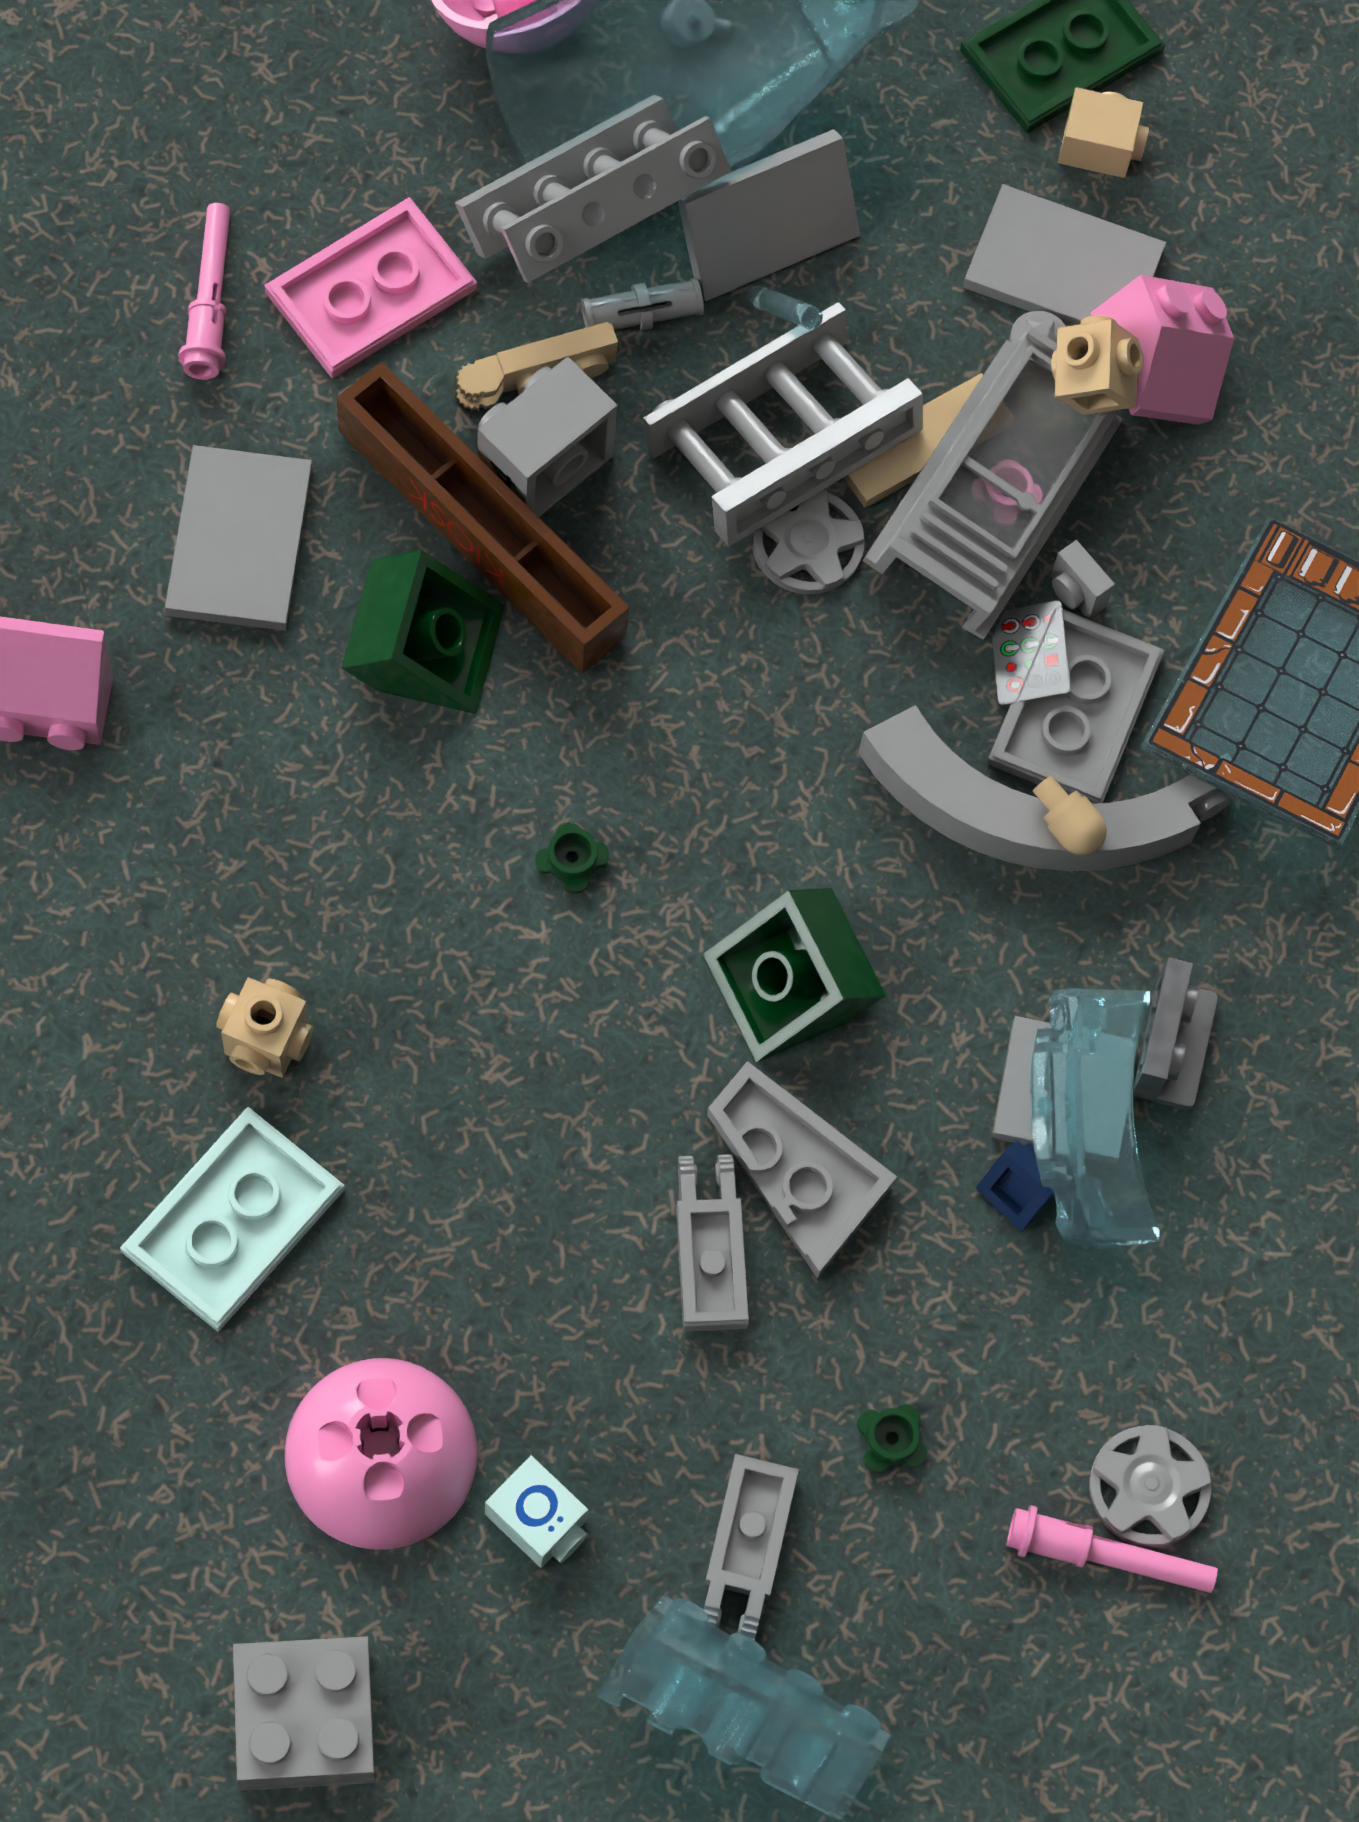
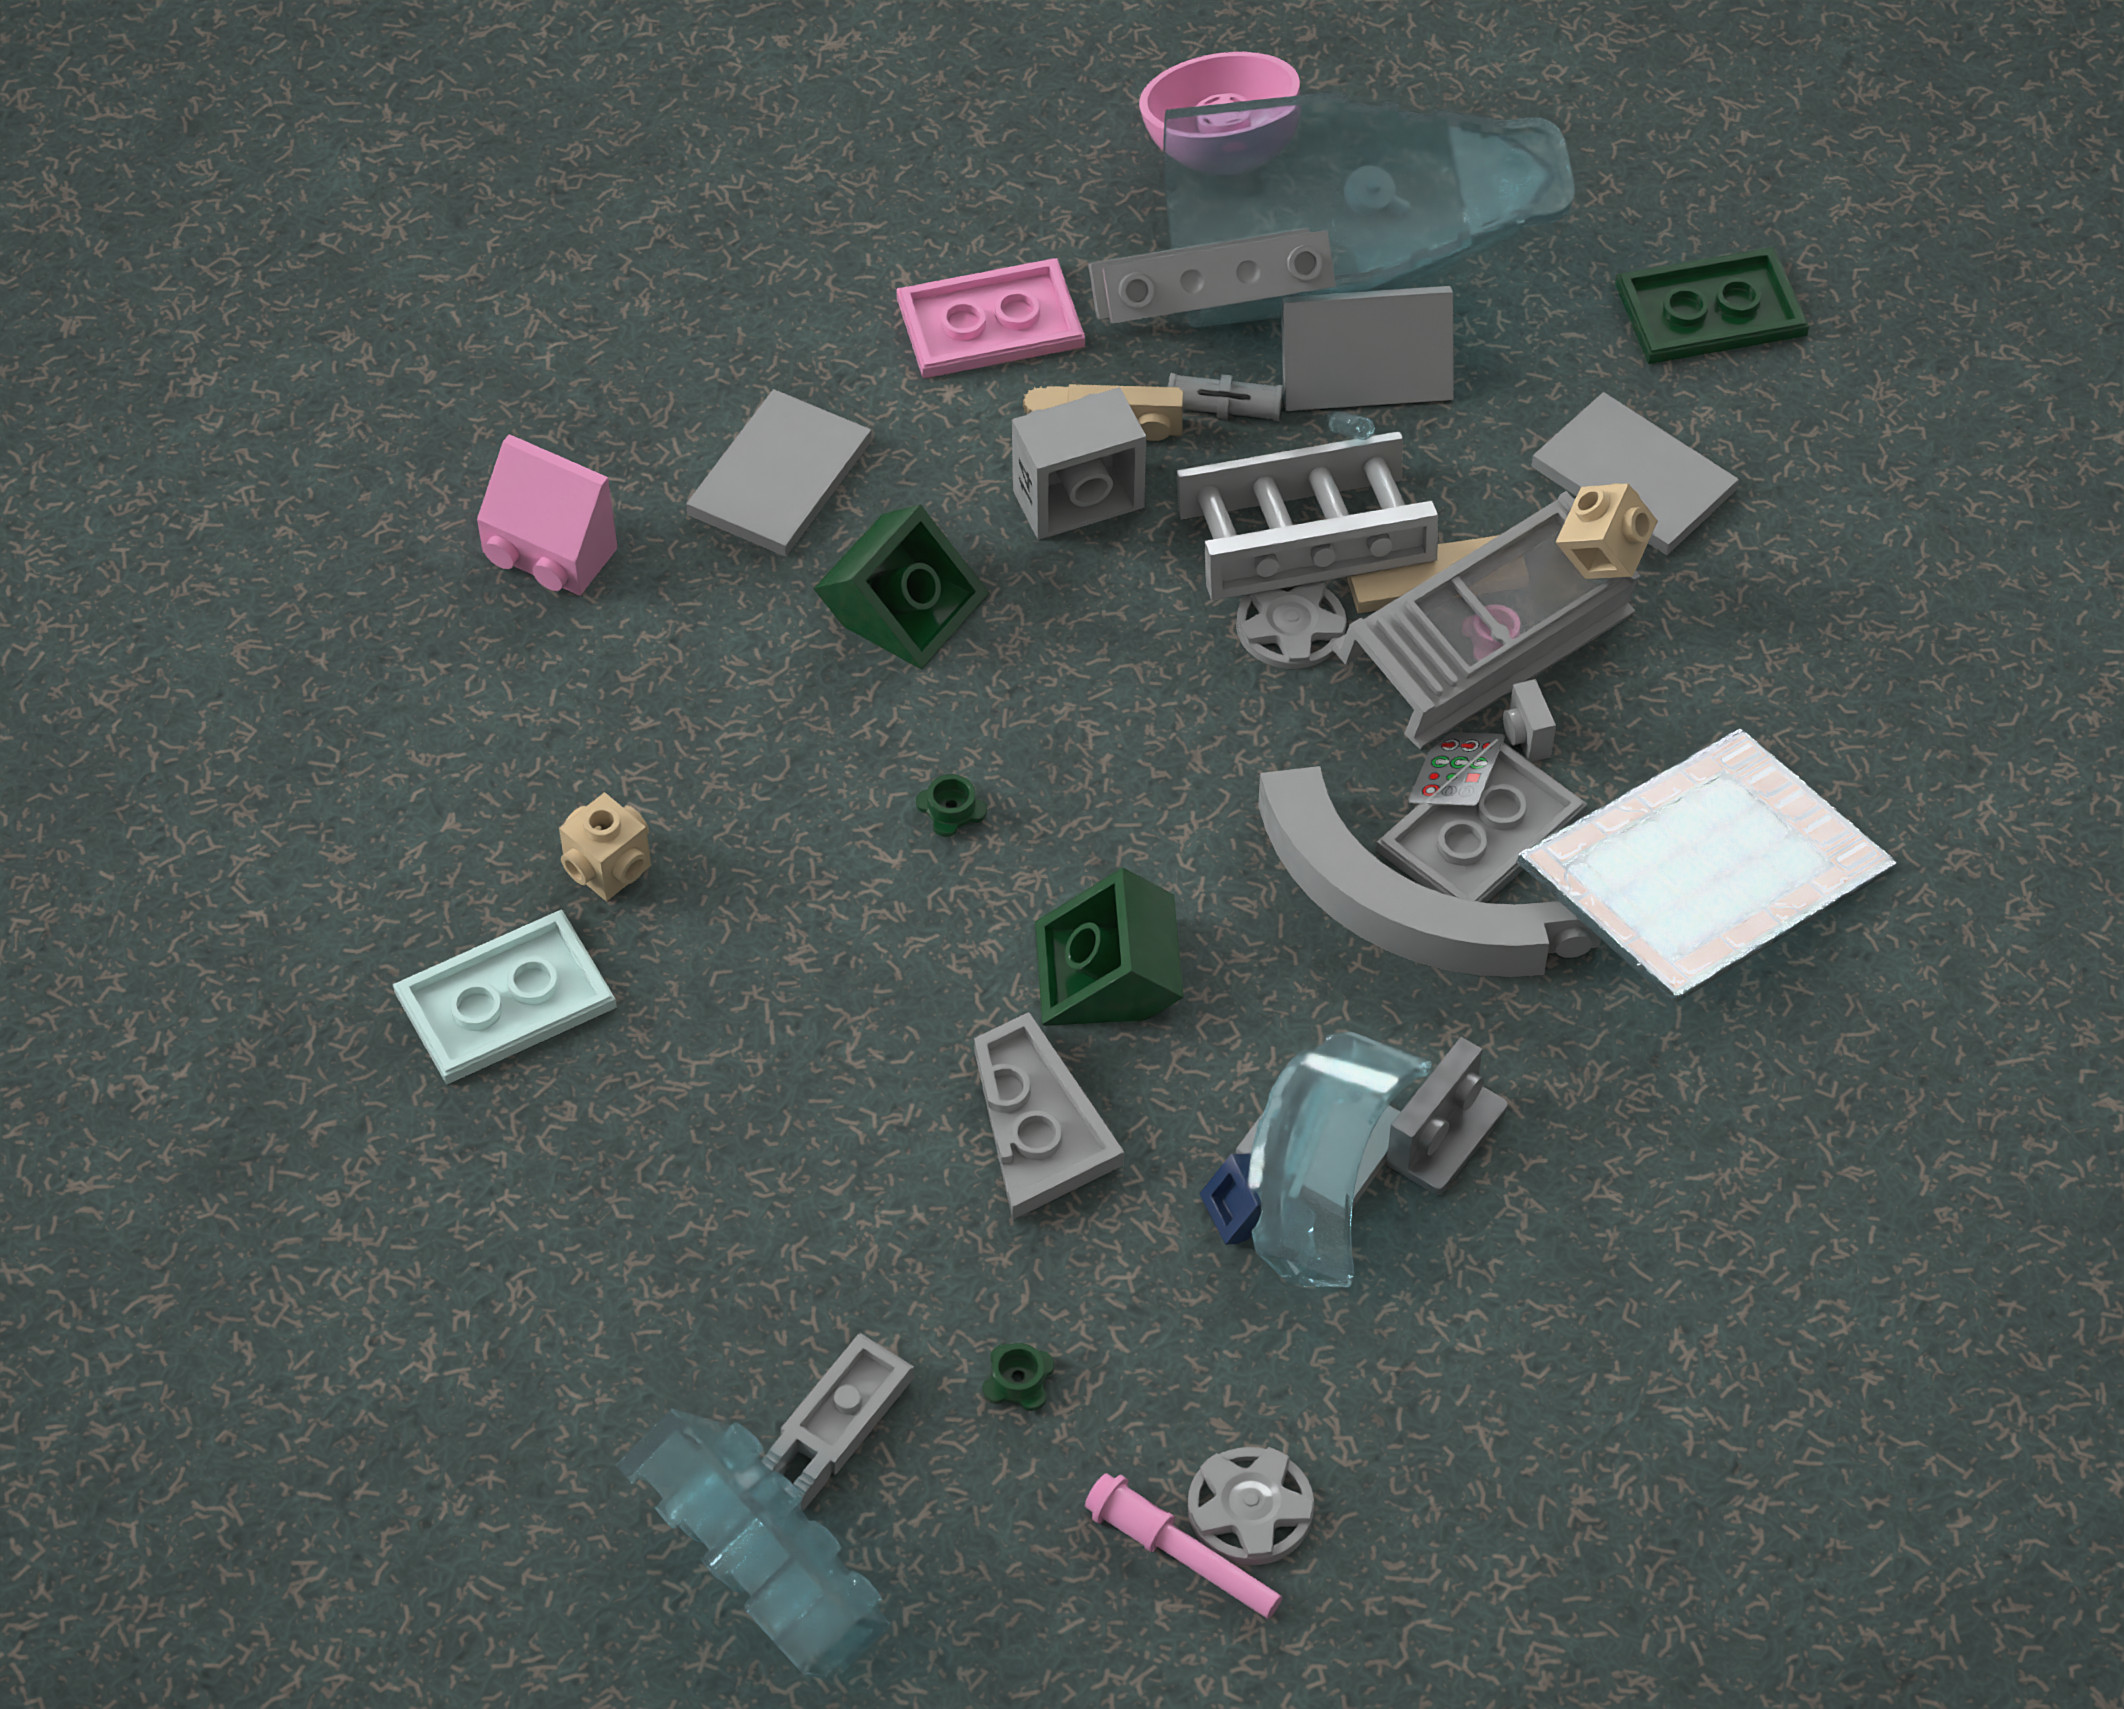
camera: 30 degrees right, 15 degrees down
bright pink pin [179,203,230,380] -> none
light grey brick [233,1636,375,1791] -> none
bright pink piece [285,1358,478,1550] -> none
reddish brown brick [336,361,629,674] -> none
light aqua brick [485,1455,588,1568] -> none
light grey hinge [676,1154,749,1332] -> none
tan cylinder [1033,775,1107,855] -> none
tan brick [1058,87,1149,178] -> none
bright pink slope [1090,275,1234,425] -> none

